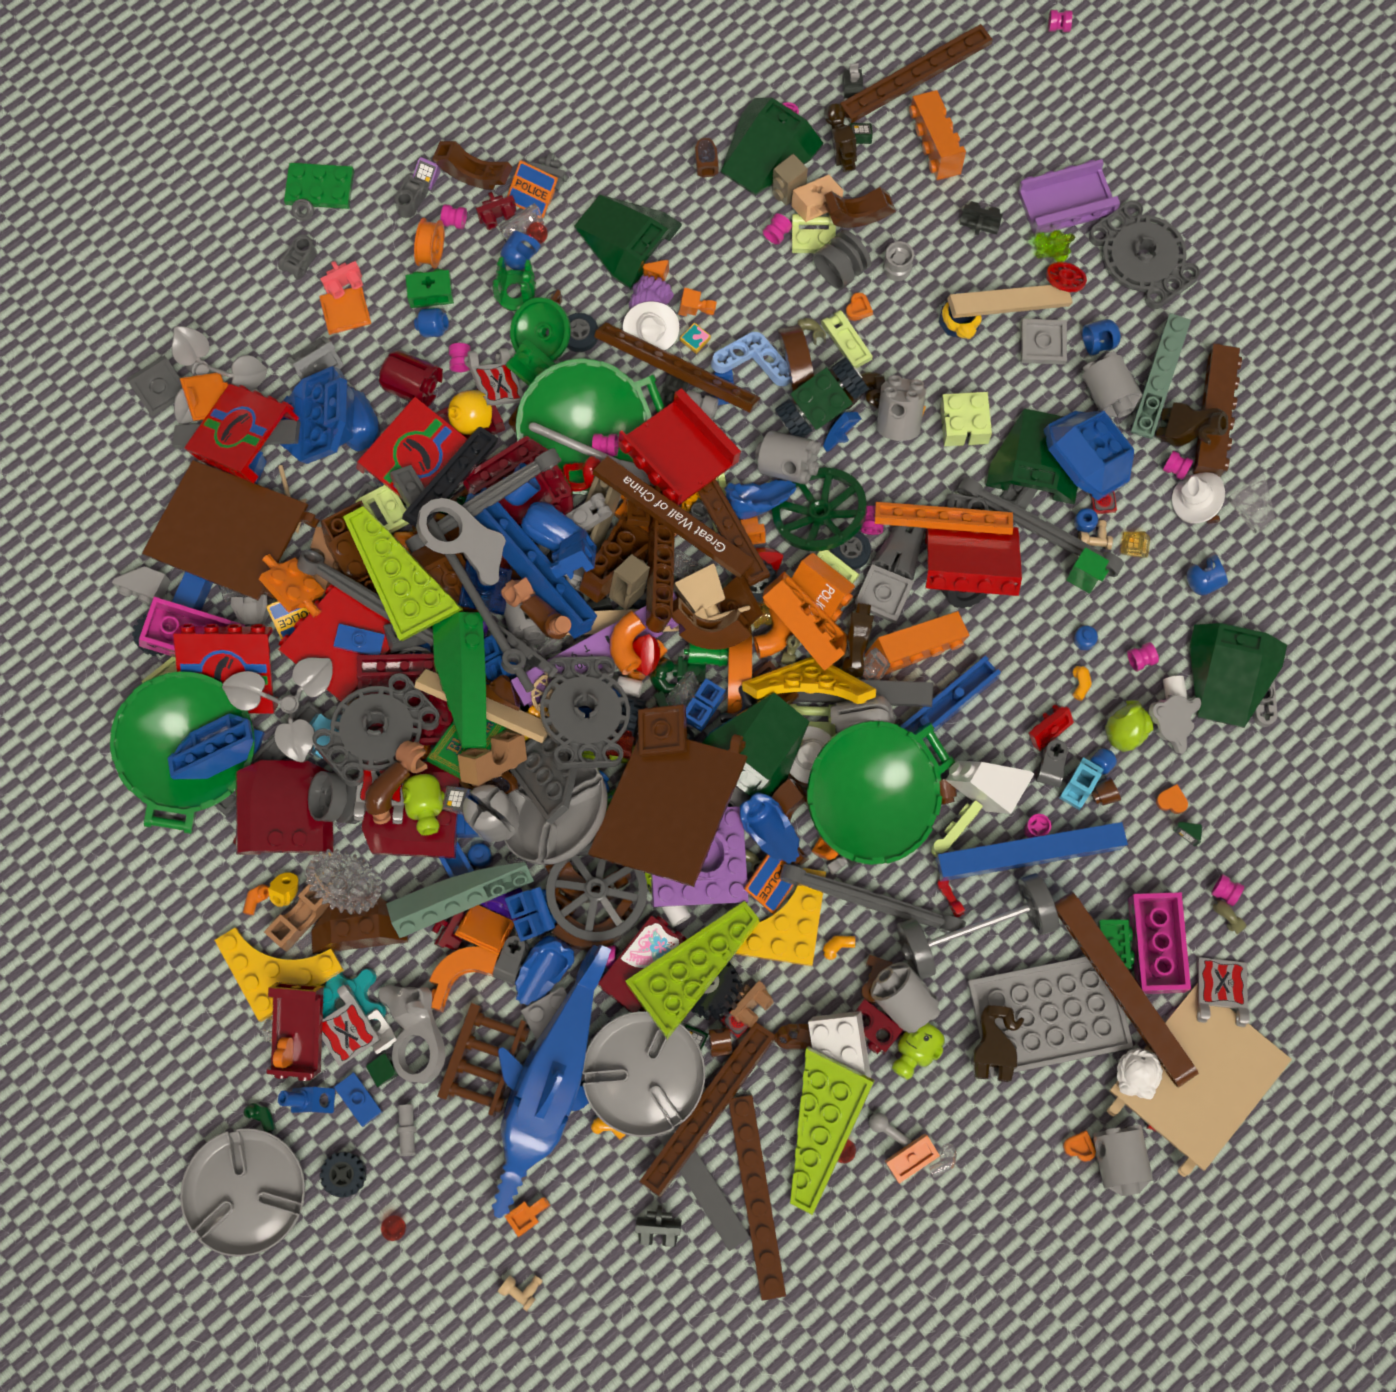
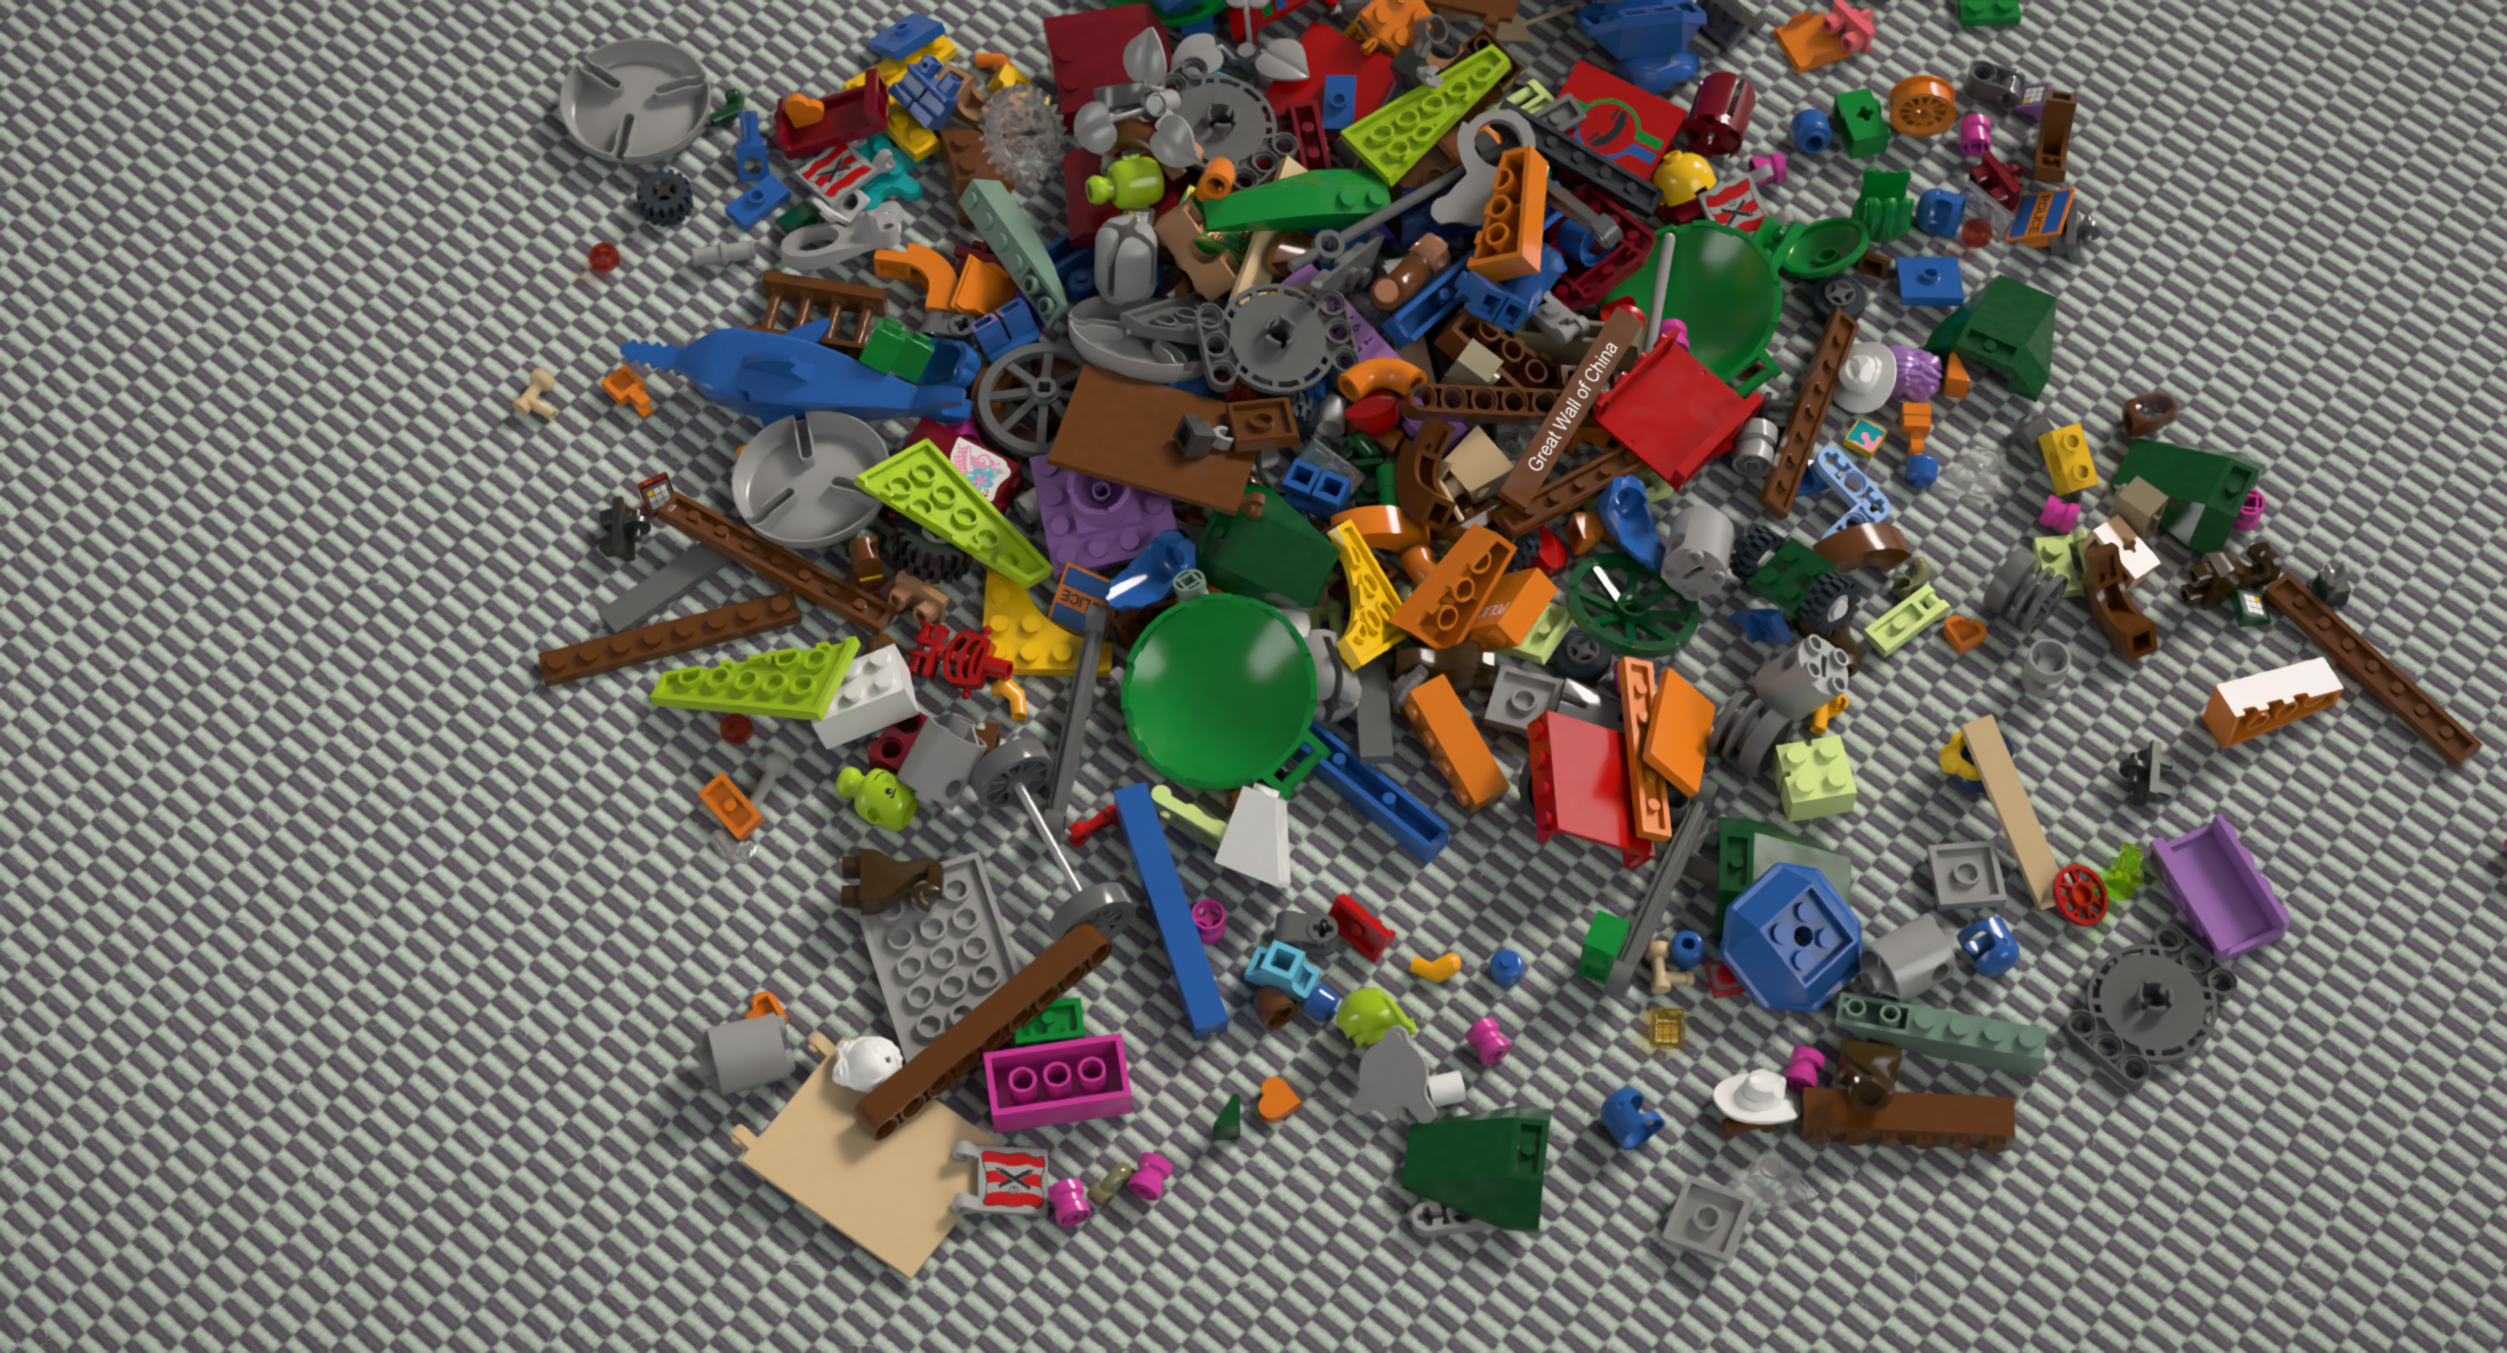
camera: 80 degrees right, 15 degrees down
none -> slope [637,472,674,518]
none -> green brick [859,317,935,384]
none -> blue plate [866,12,946,61]
none -> blue hips [887,55,962,130]
none -> red torso [908,621,1014,700]
none -> dark pink wheel [1047,1178,1091,1227]
none -> light grey plant [1074,27,1201,167]
none -> pearl dark grey piece [1173,413,1234,458]
none -> sand green wheel [1173,569,1209,603]
none -> orange cylinder [1195,157,1236,202]
none -> pearl dark grey piece [1389,47,1444,90]
none -> orange wedge [1466,145,1548,282]
none -> orange tile [1642,667,1716,798]
none -> light grey plate [1662,1175,1755,1266]
none -> dark grey wheel [1708,690,1794,778]
none -> blue plate [1895,257,1964,306]
none -> blue piece [1905,454,1938,489]
none -> clear wing [1930,446,2007,511]
none -> dark grey bracket [2007,413,2055,464]
none -> yellow brick [2038,423,2099,497]

